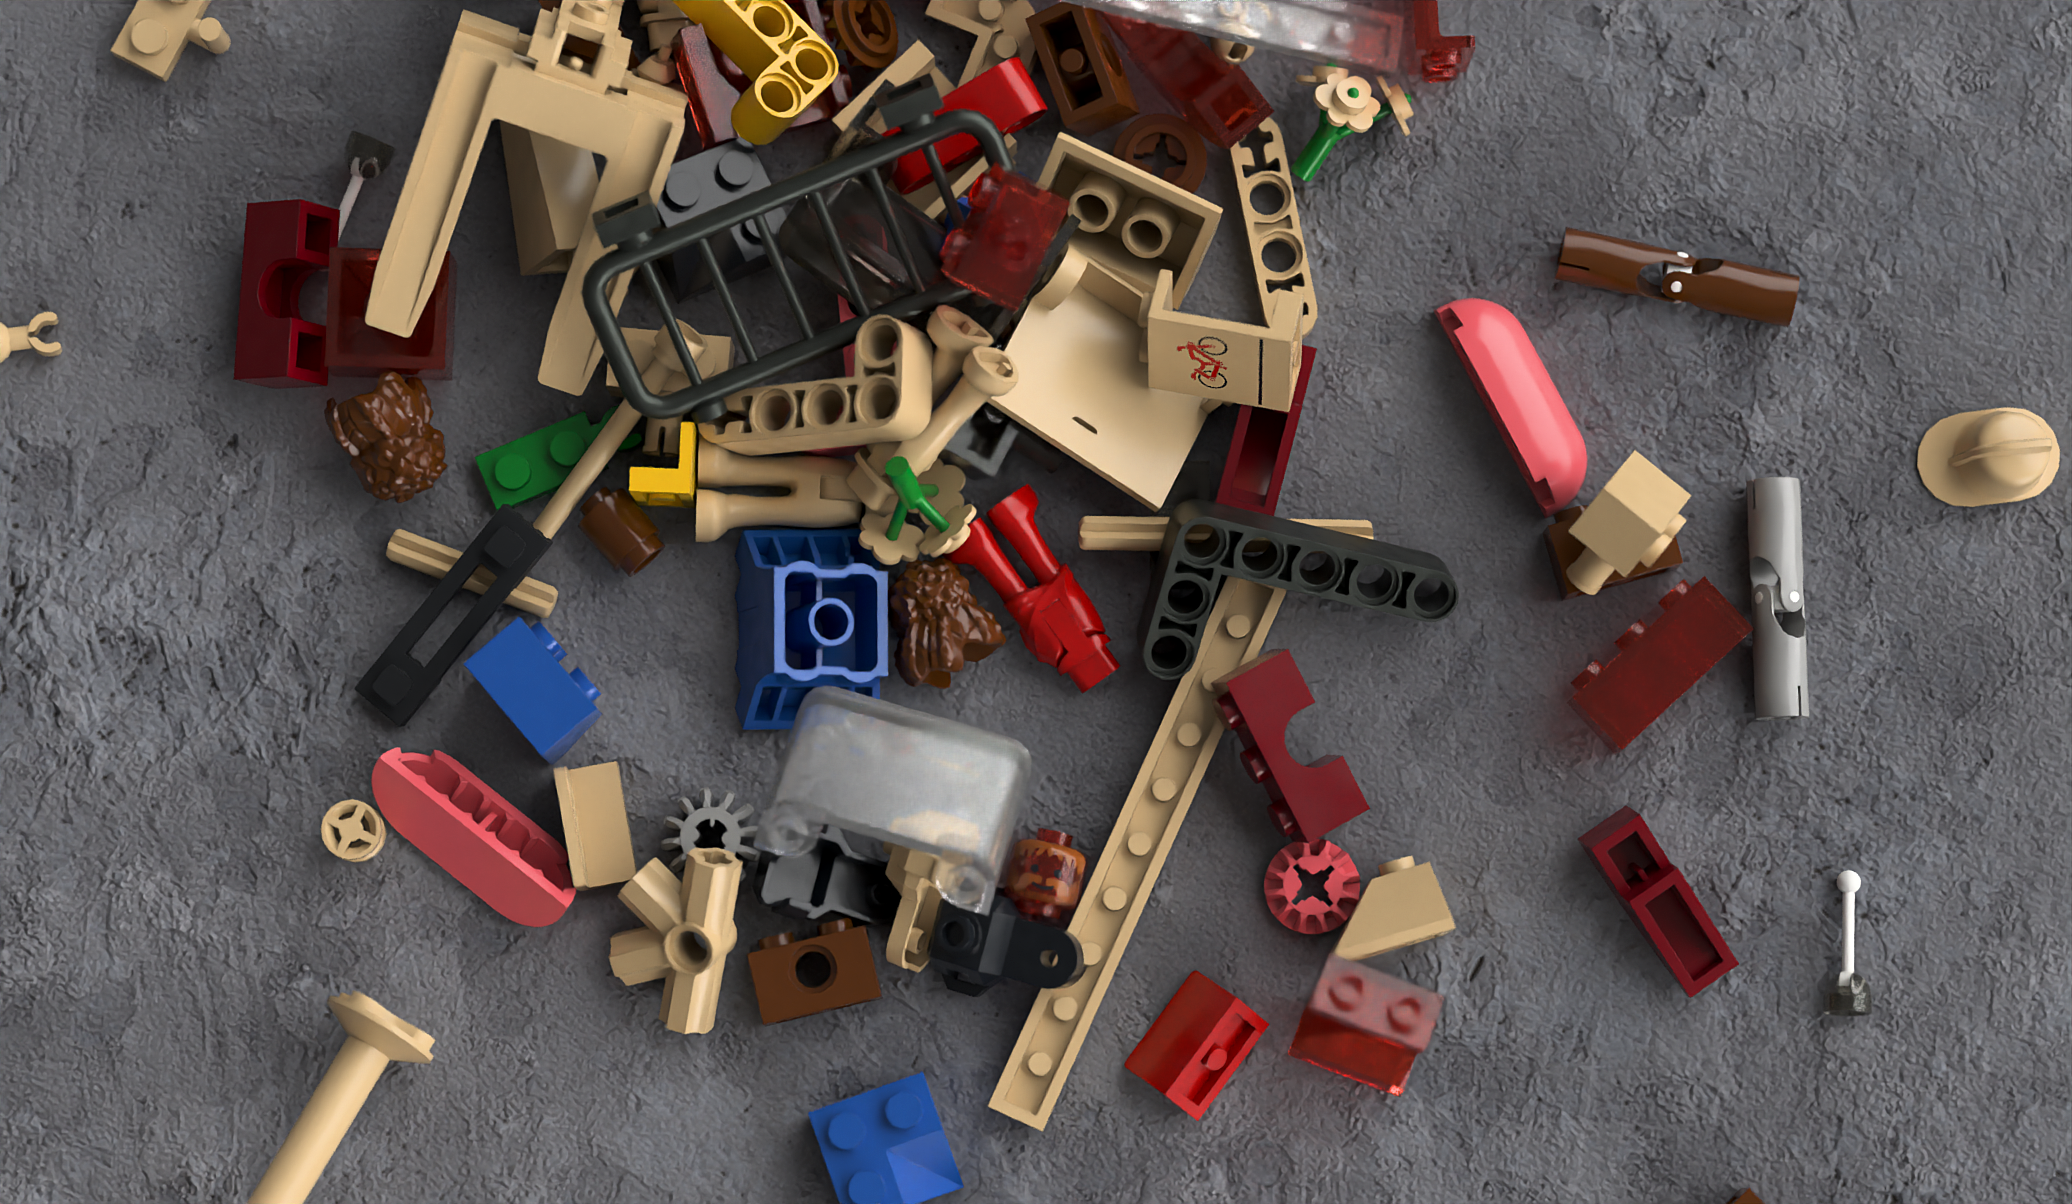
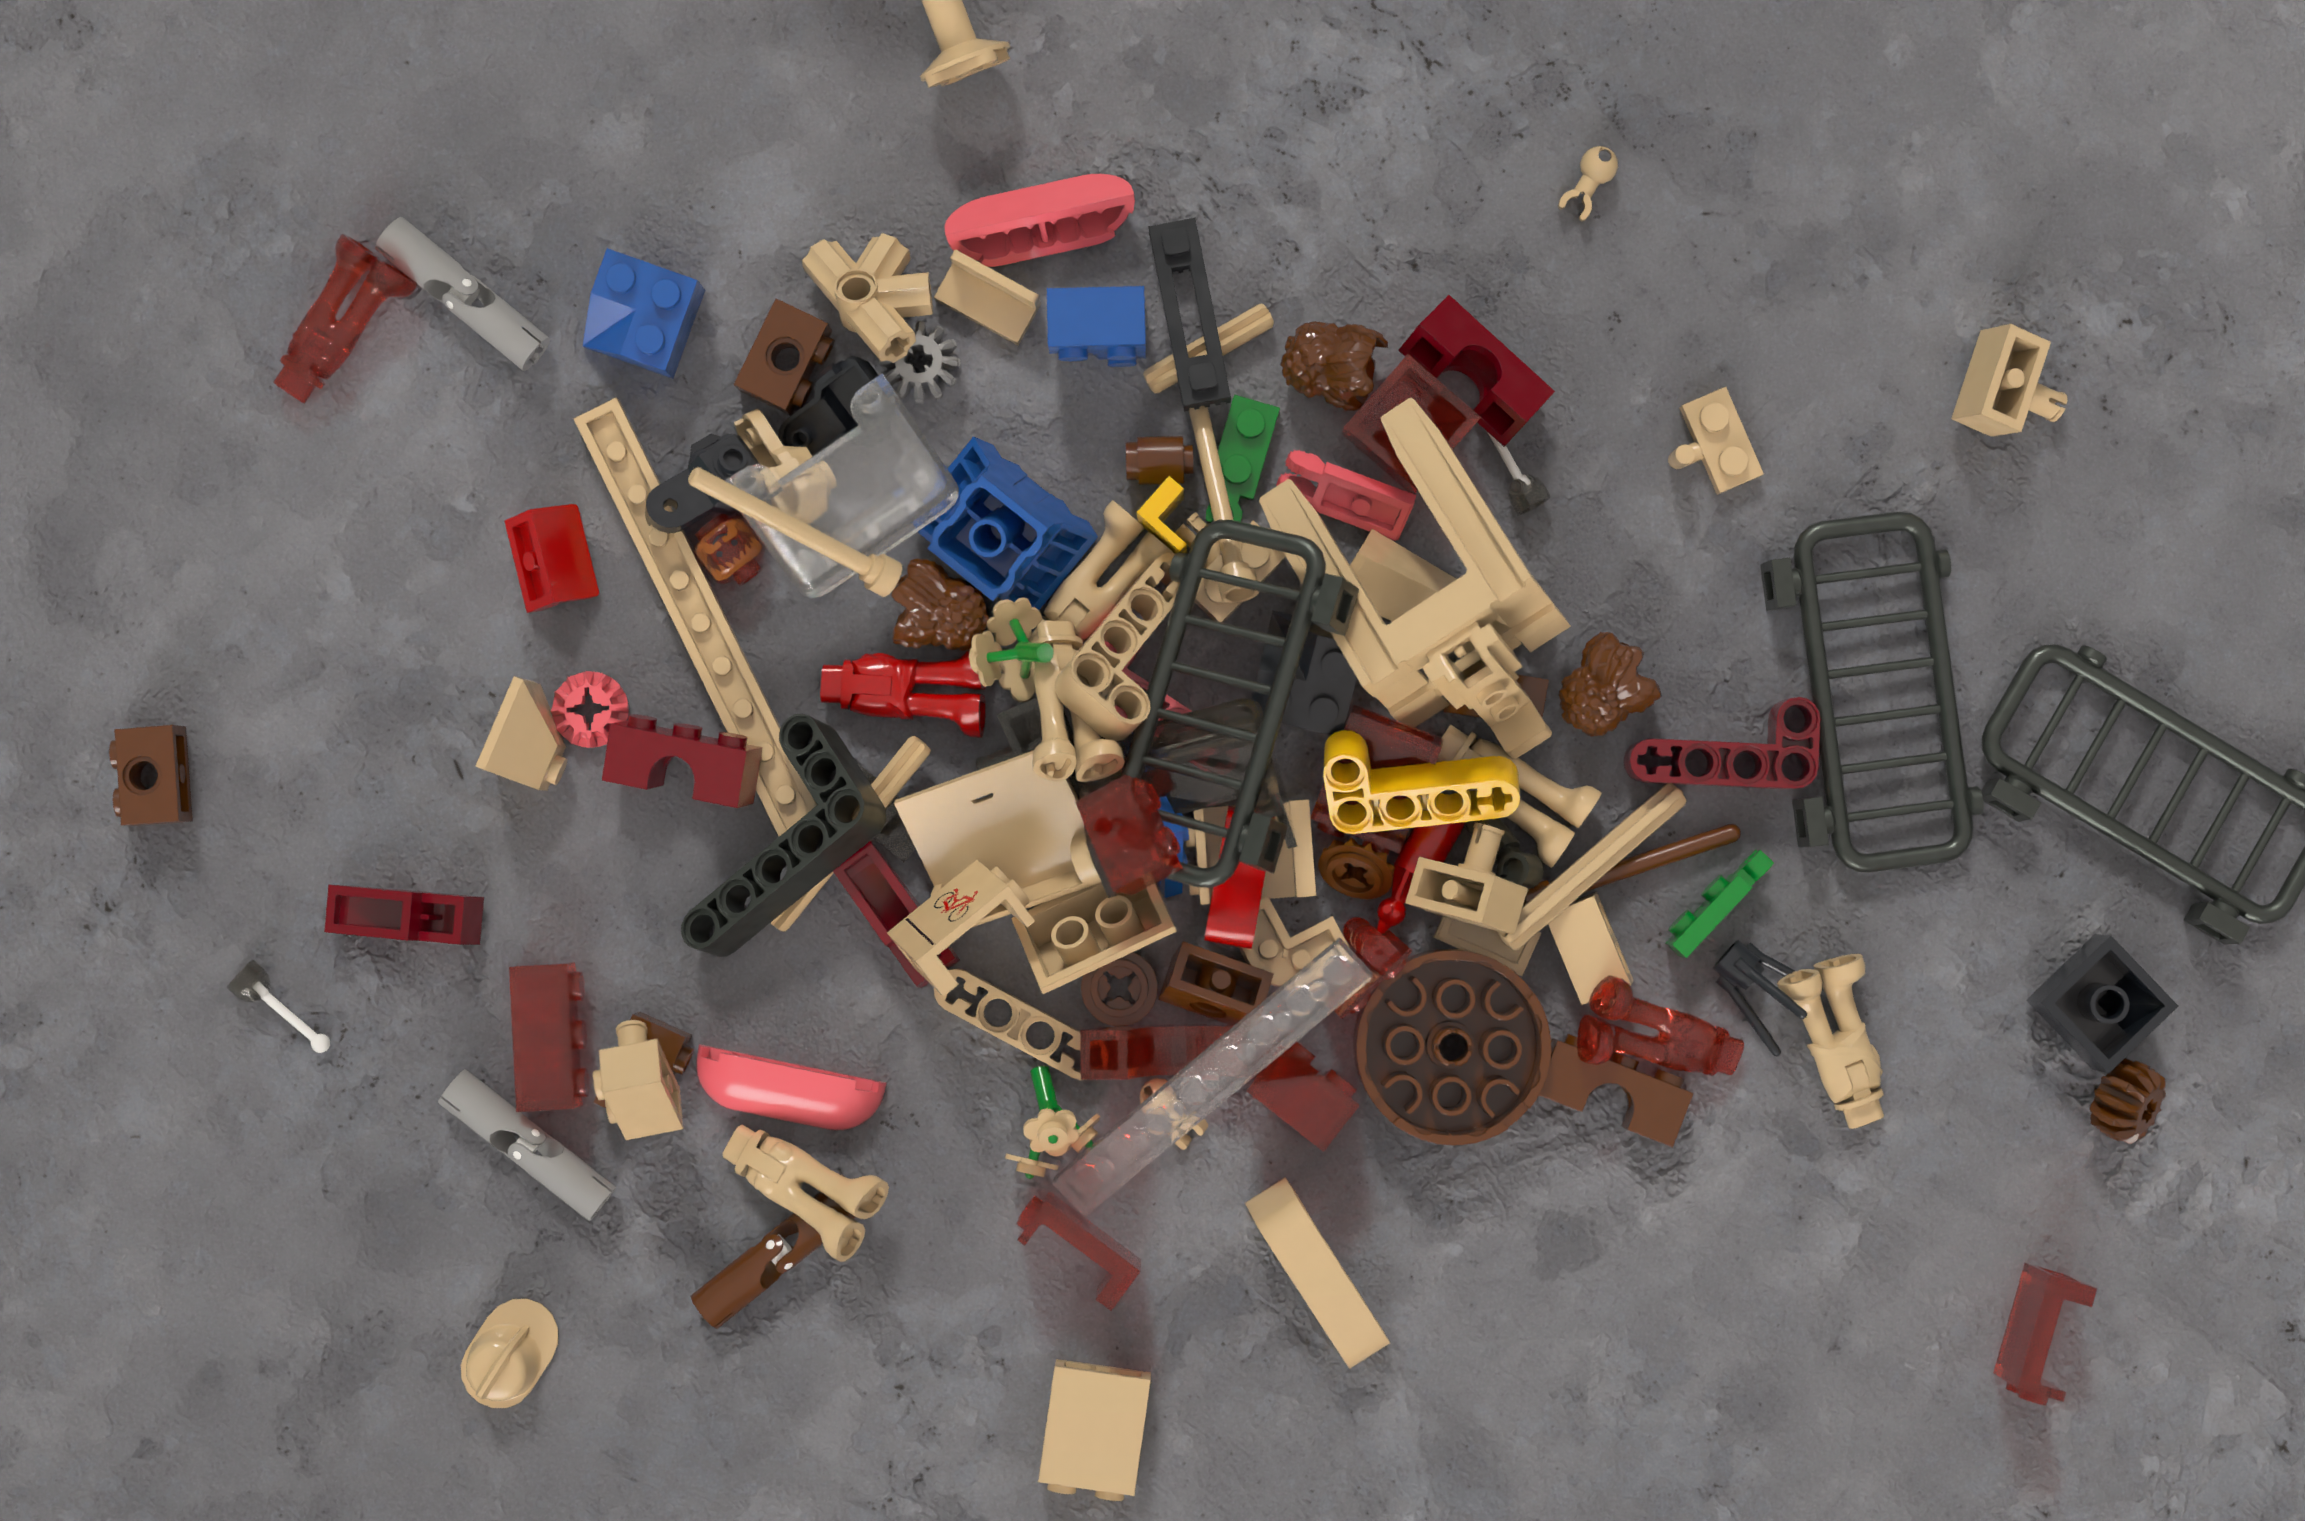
camera: 135 degrees right, 5 degrees up
tan wheel [321,799,387,863] -> none
tan rock [637,44,676,85] -> none
clear red panel [1287,953,1445,1097] -> none
none -> tan piece [688,467,902,597]
none -> tan piece [723,1125,889,1262]
none -> coral hinge [1276,450,1416,541]

